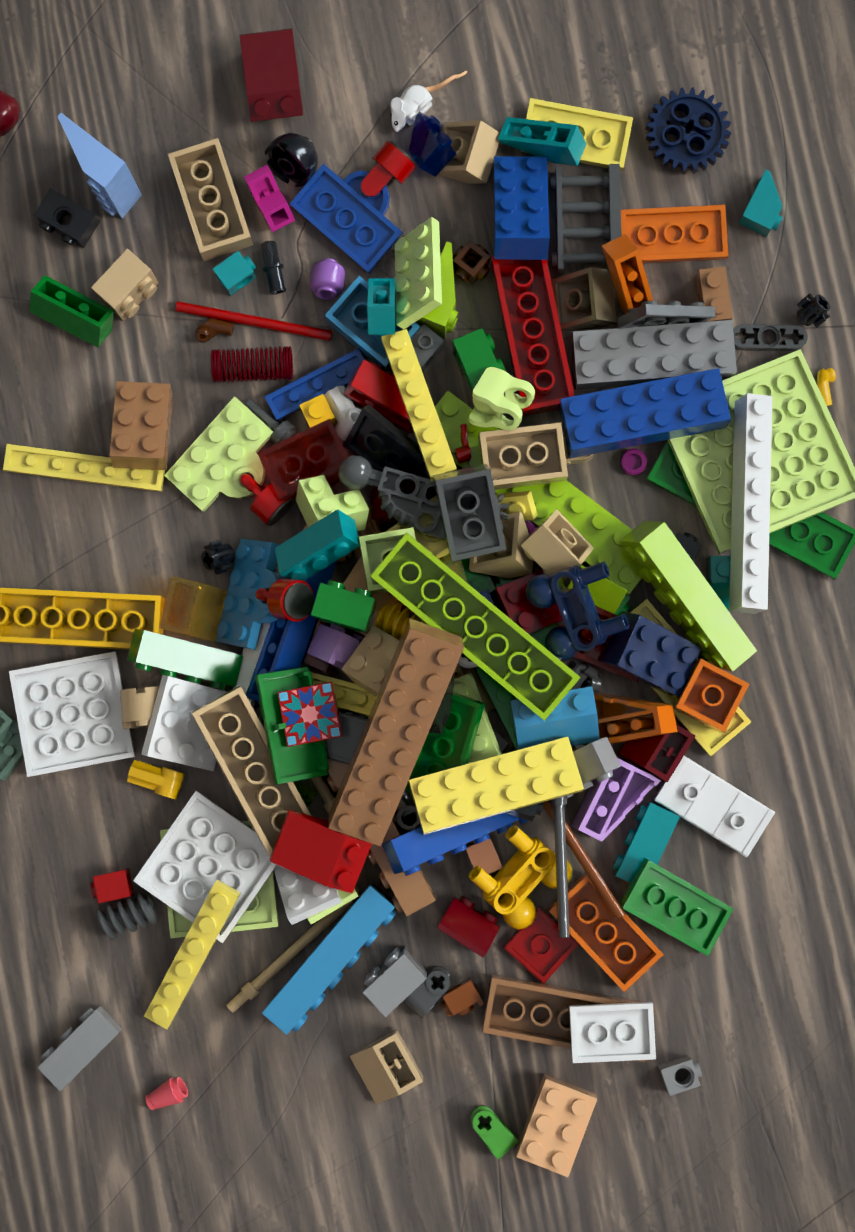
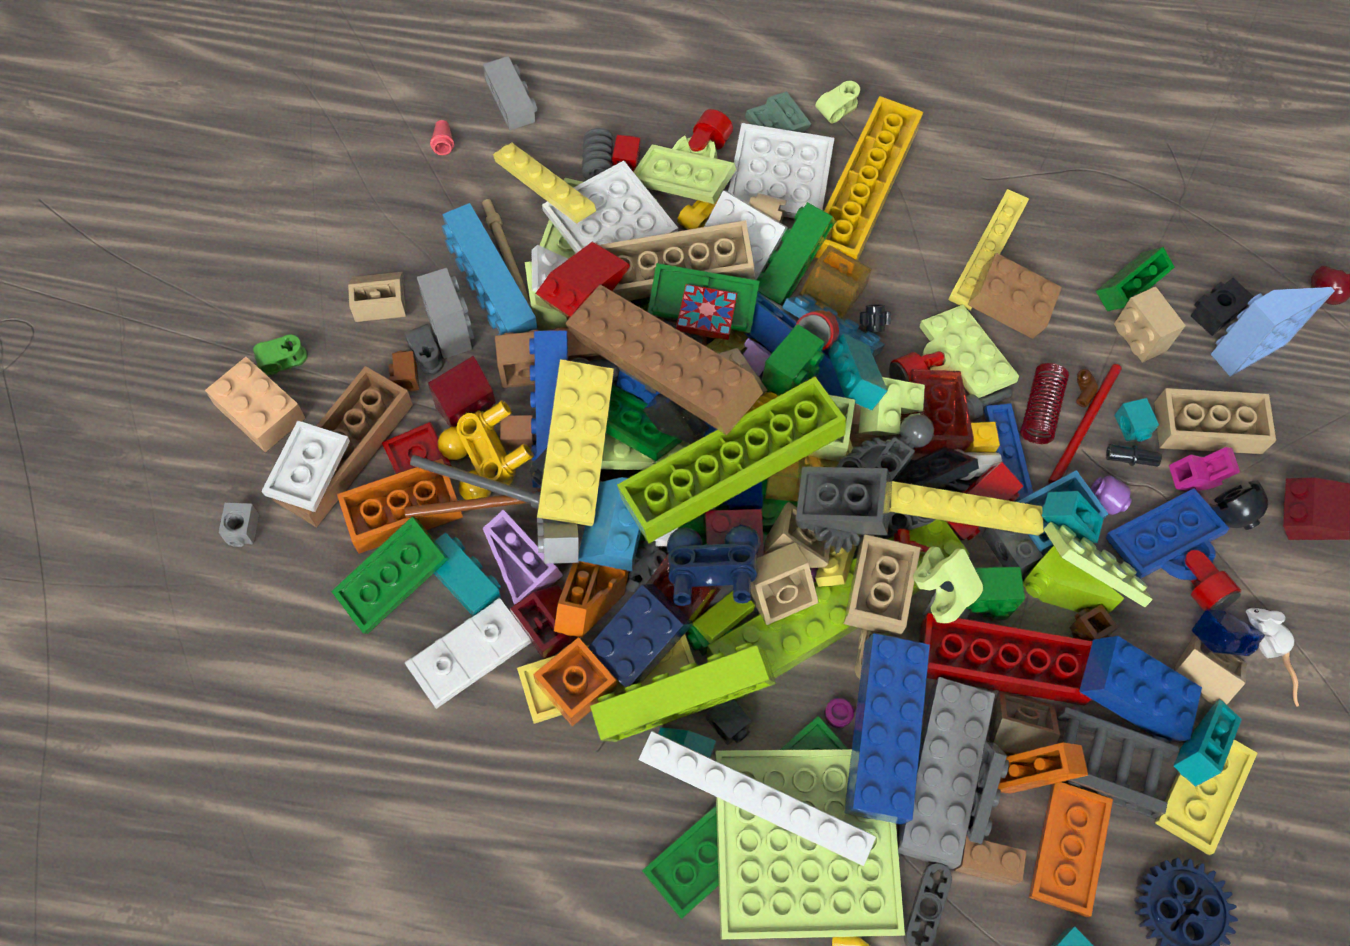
camera: 105 degrees right, 20 degrees down
none -> yellowish green plate [633,109,736,204]

